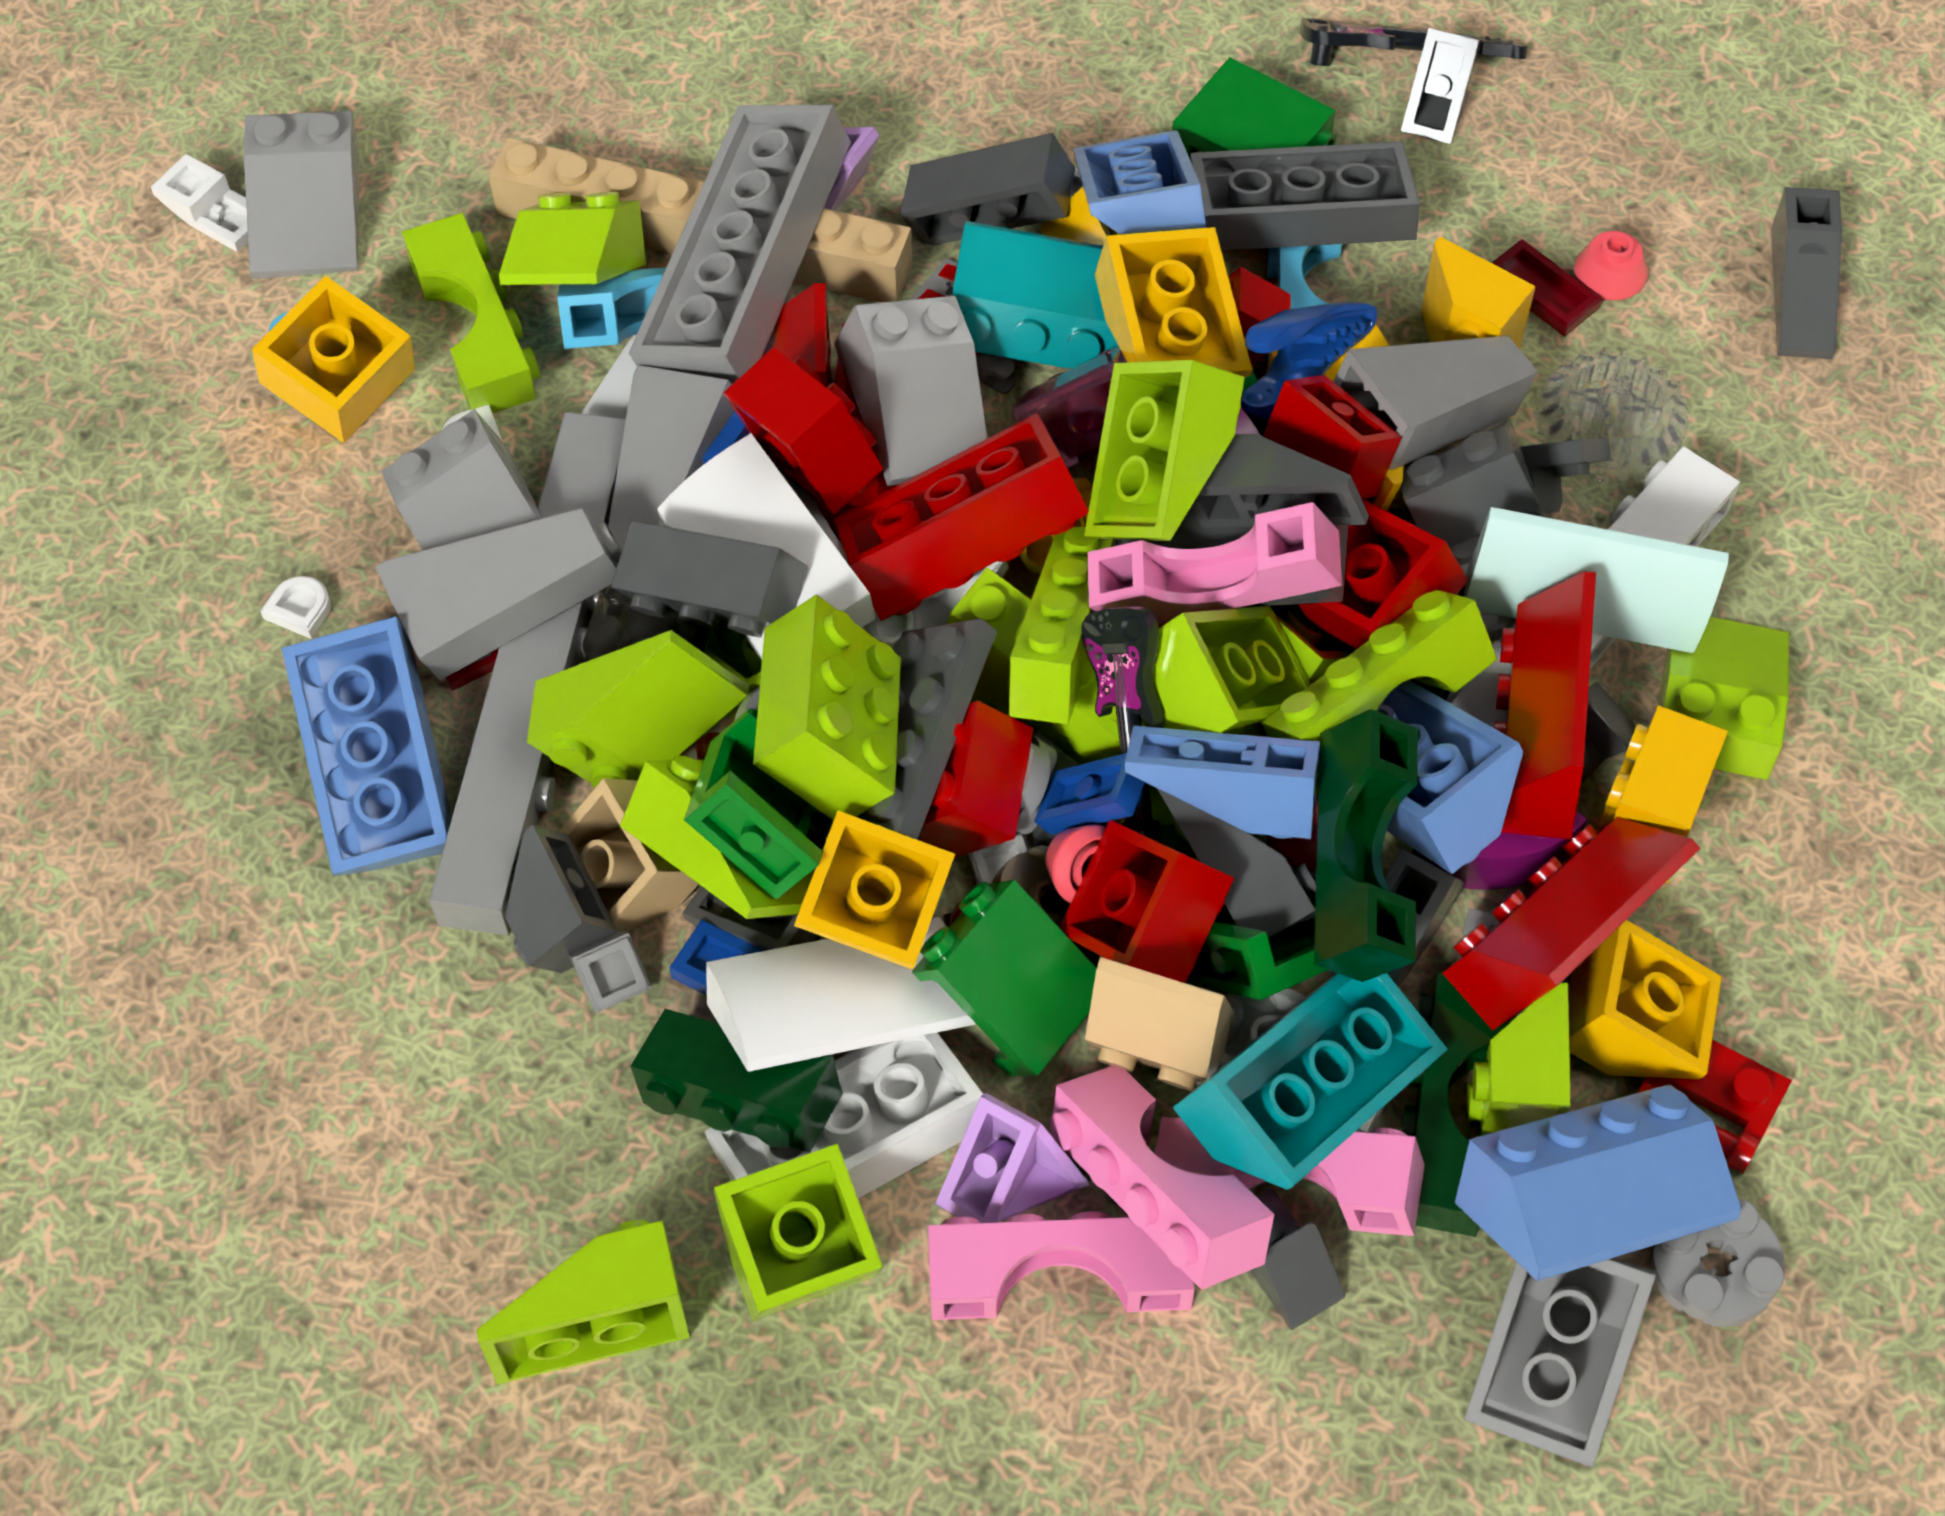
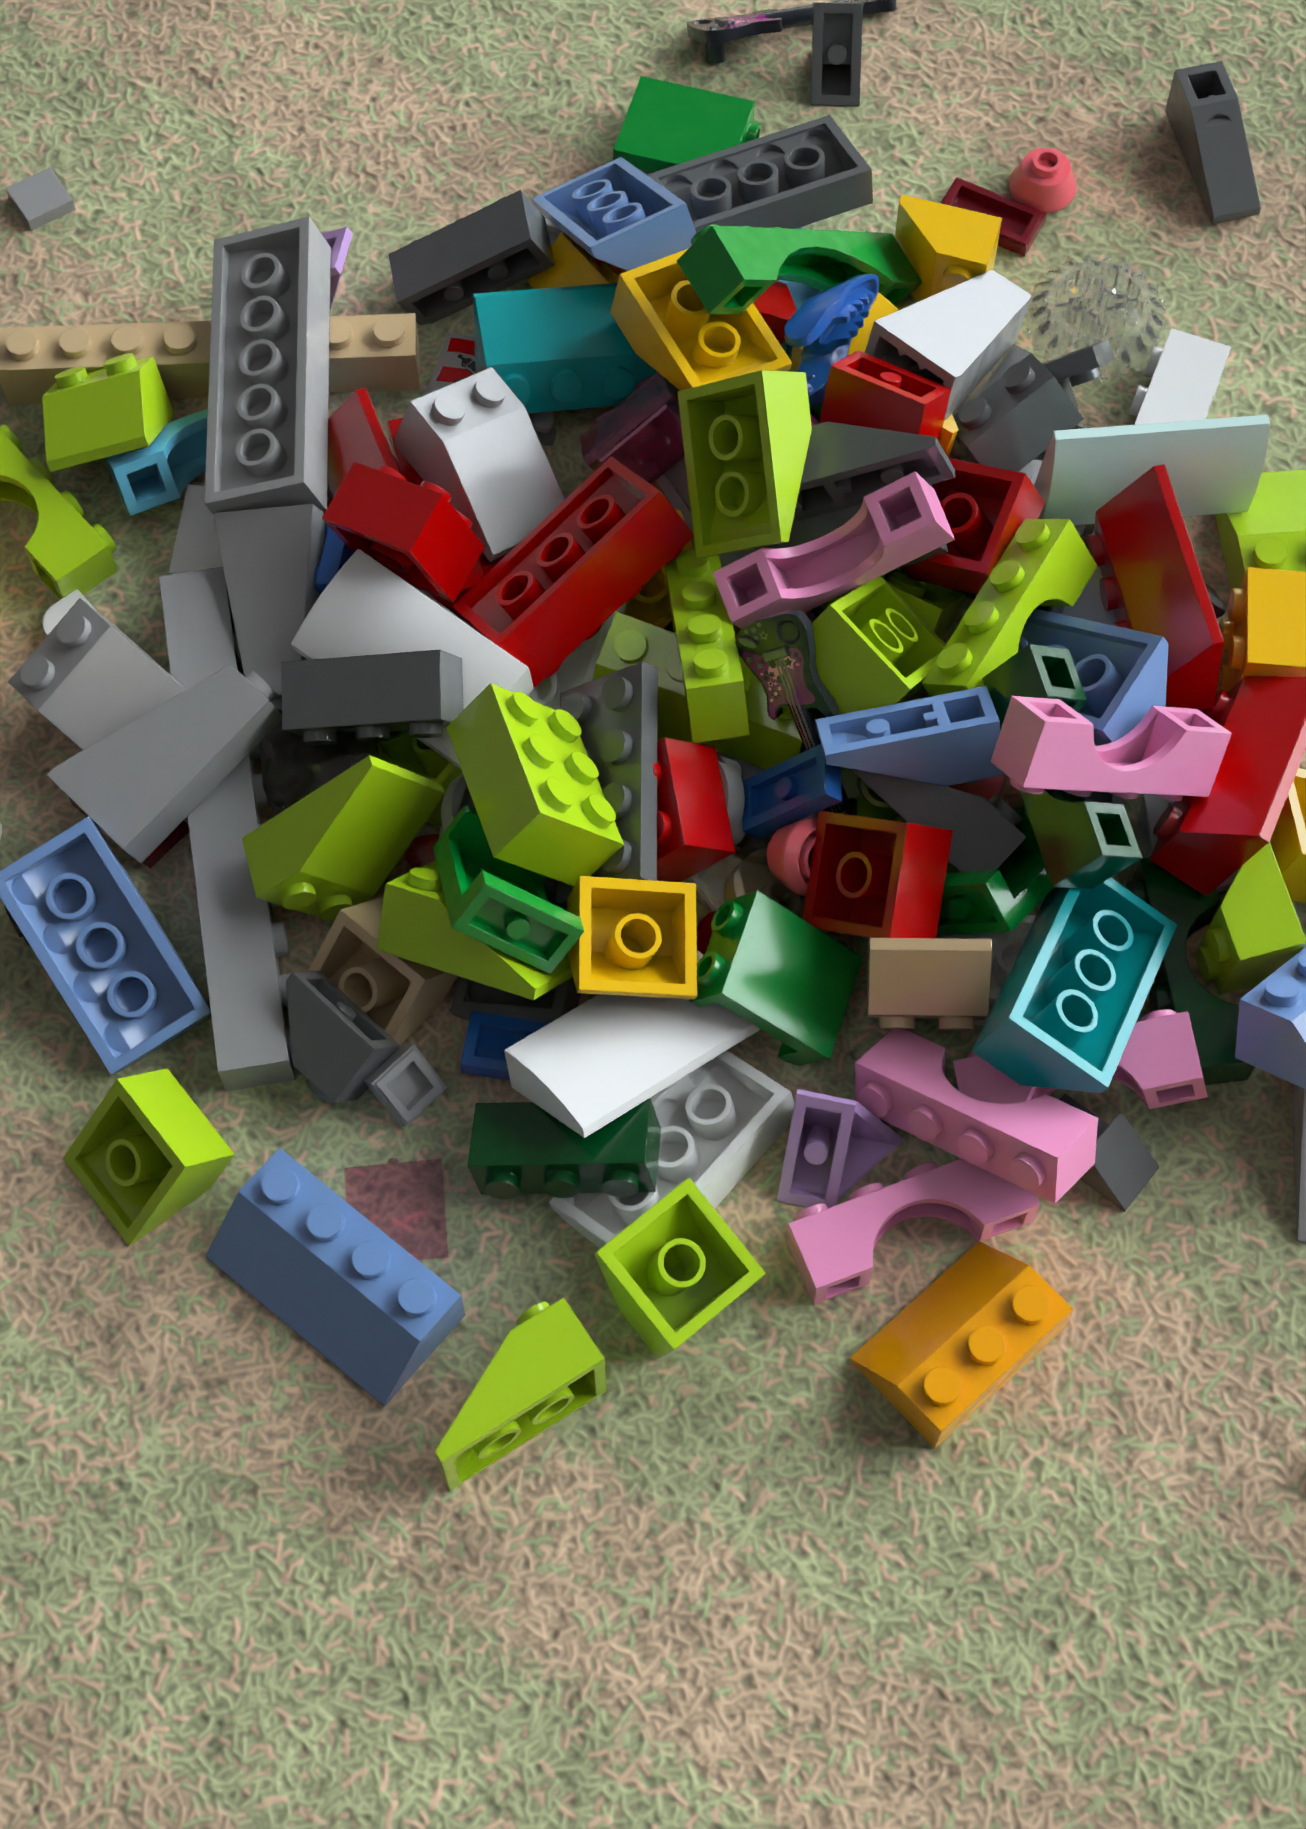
camera: 20 degrees left, 5 degrees up
none -> light grey tile [6,167,76,231]
none -> lime slope [63,1068,235,1246]
none -> medium blue slope [205,1148,465,1407]
none -> clear pink piece [345,1158,448,1260]
none -> green arch [677,224,923,314]
none -> light orange slope [849,1241,1073,1449]
none -> bright pink arch [990,696,1232,801]

